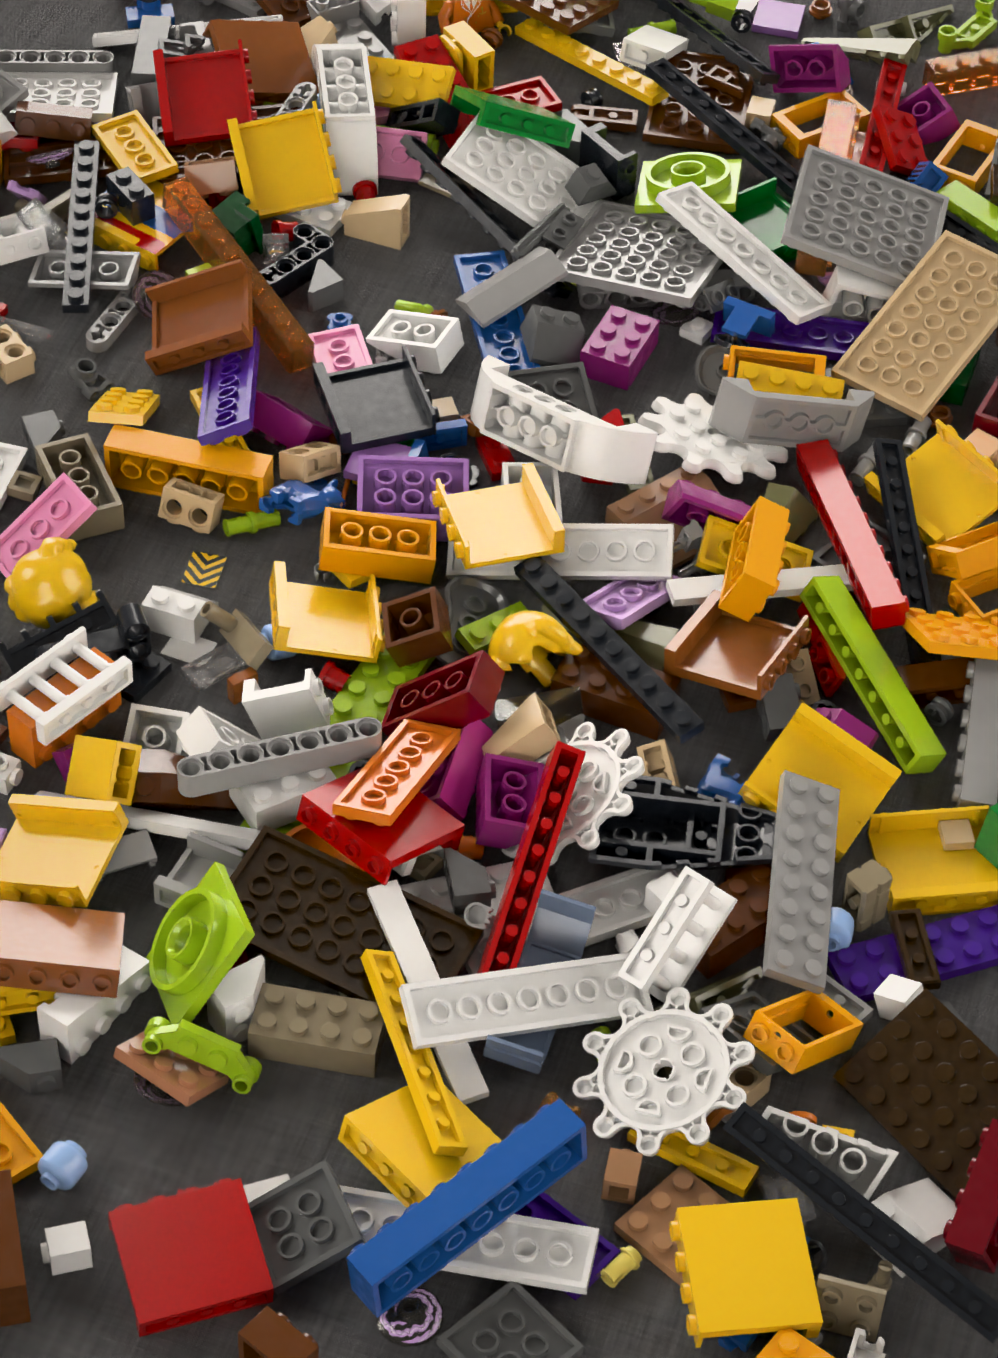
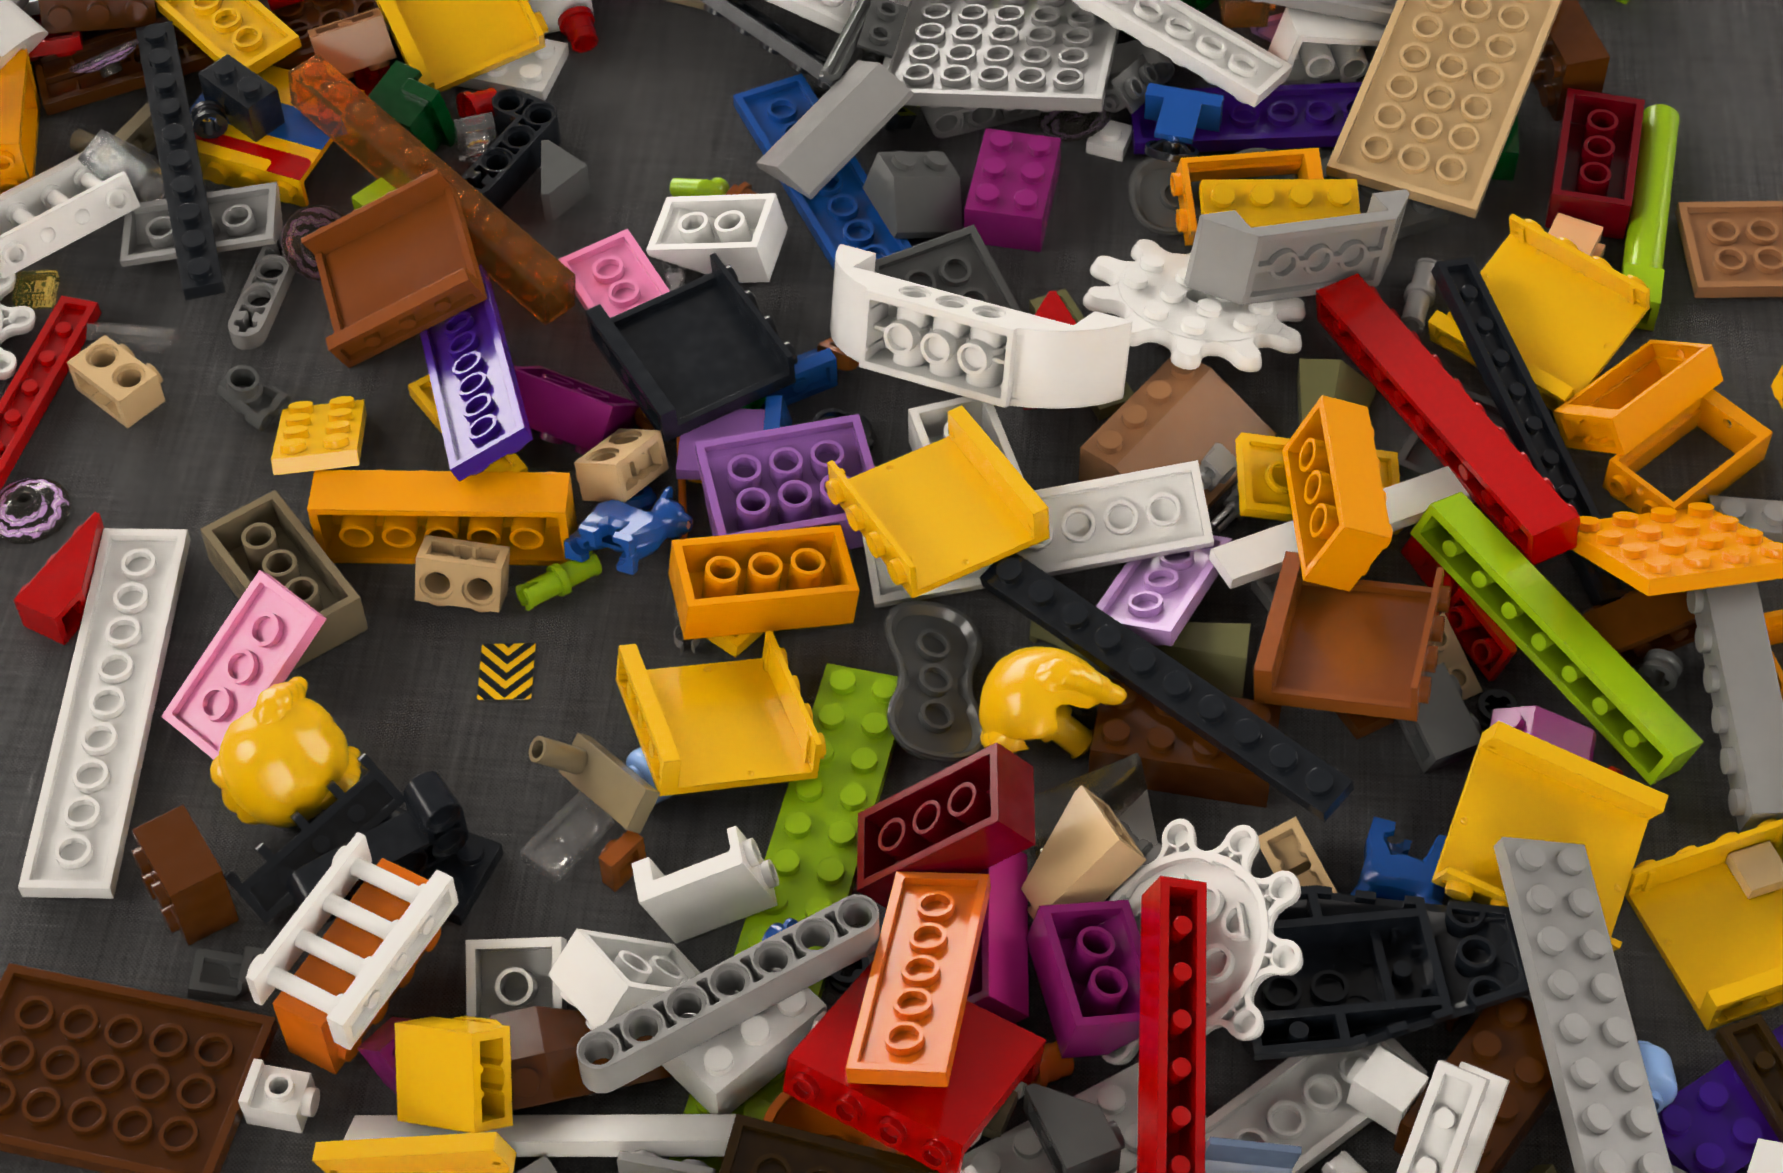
camera: 10 degrees left, 5 degrees up
lavender tile [6,180,47,207] -> none
dark tan plate [7,469,43,503] -> none
slope [22,410,66,468] -> none
white slope [141,585,219,644] -> none
white sticker [160,637,217,667] -> none
red piece [318,660,352,693] -> none
plate [327,312,353,330] -> none
tan slope [341,194,410,250] -> none
reddish brown brick [381,586,453,668] -> none
tan tile [432,396,459,422] -> none
lime plate [454,601,528,655] -> none
red plate [475,436,515,481] -> none
magenta slope [661,479,751,531] -> none
dark tan brick [841,859,893,932] -> none
light grey pin [903,416,932,458] -> none
dark orange plate [927,405,953,429] -> none

